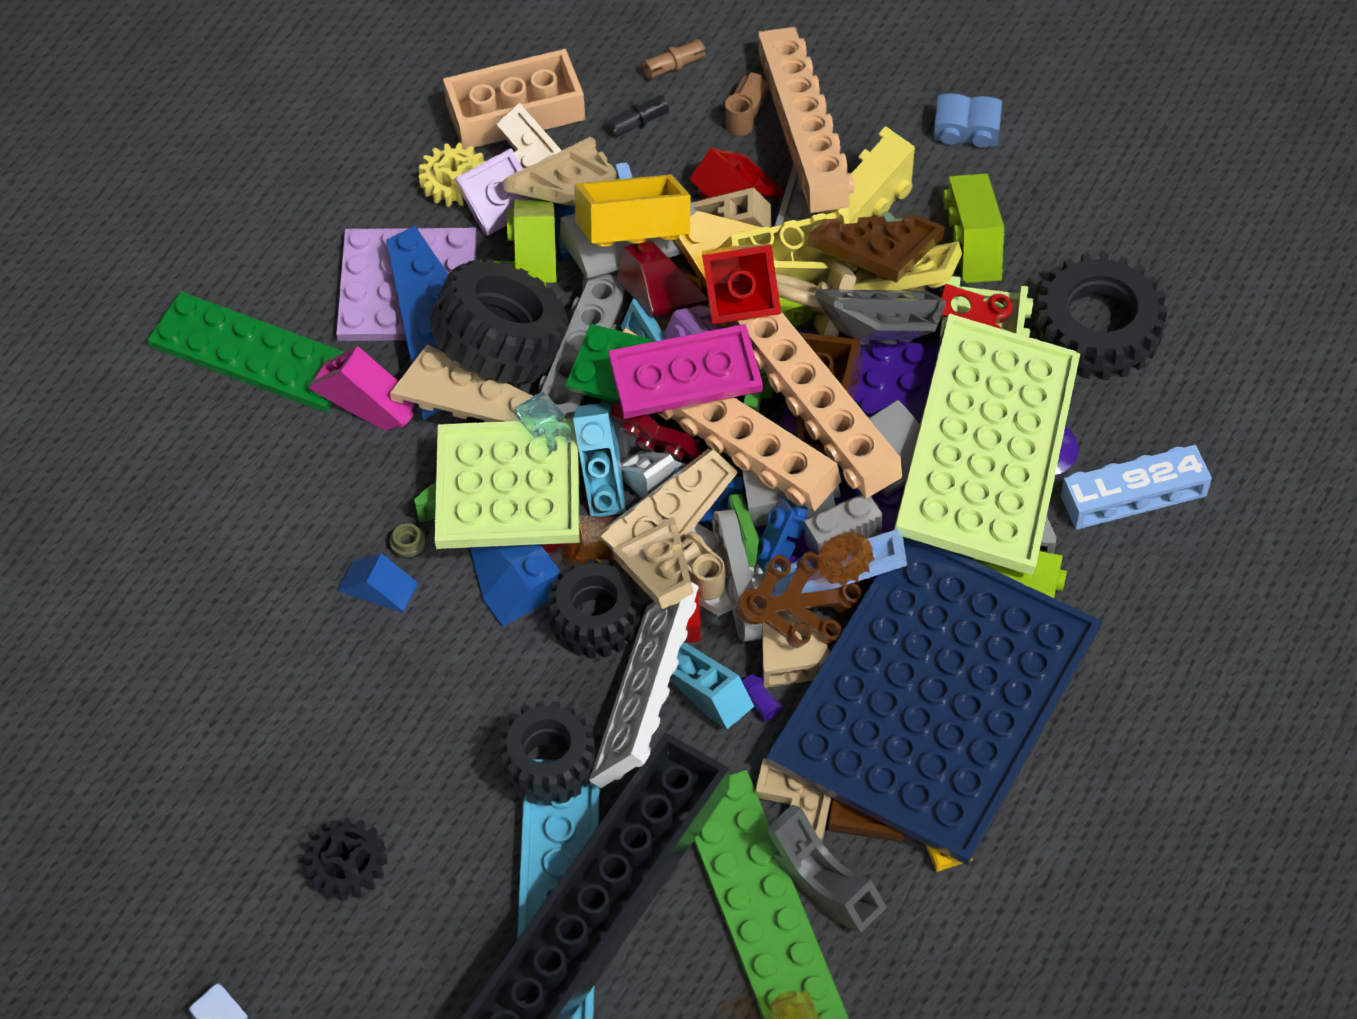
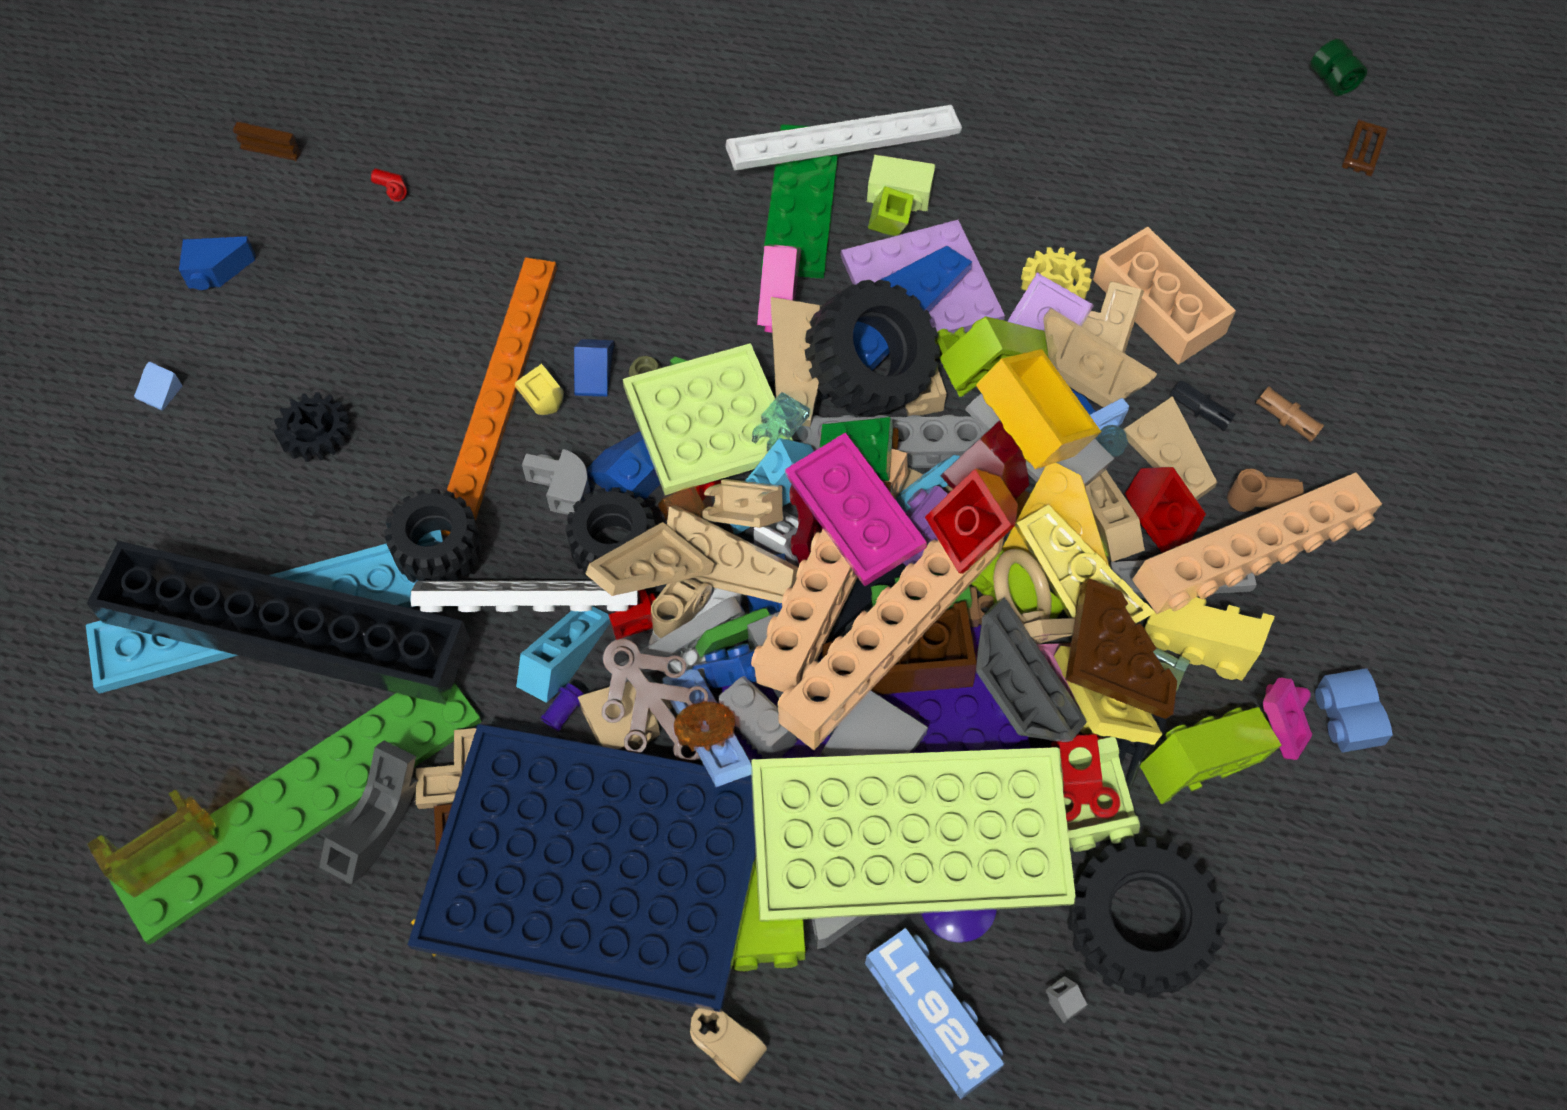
camera: 70 degrees right, 5 degrees up
none -> blue slope [179,236,256,290]
none -> red arm [371,168,407,202]
none -> orange plate [440,257,557,536]
none -> light yellow plate [515,364,564,415]
none -> light grey brick [522,449,590,515]
none -> tan piece [690,1008,767,1083]
none -> tan hinge [703,479,783,528]
none -> white tile [725,105,962,170]
none -> yellowish green brick [867,155,935,211]
none -> lime brick [868,186,914,236]
none -> light grey piece [1045,976,1087,1023]
none -> tan wing [1122,396,1217,500]
none -> dark pink plate [1263,678,1312,760]

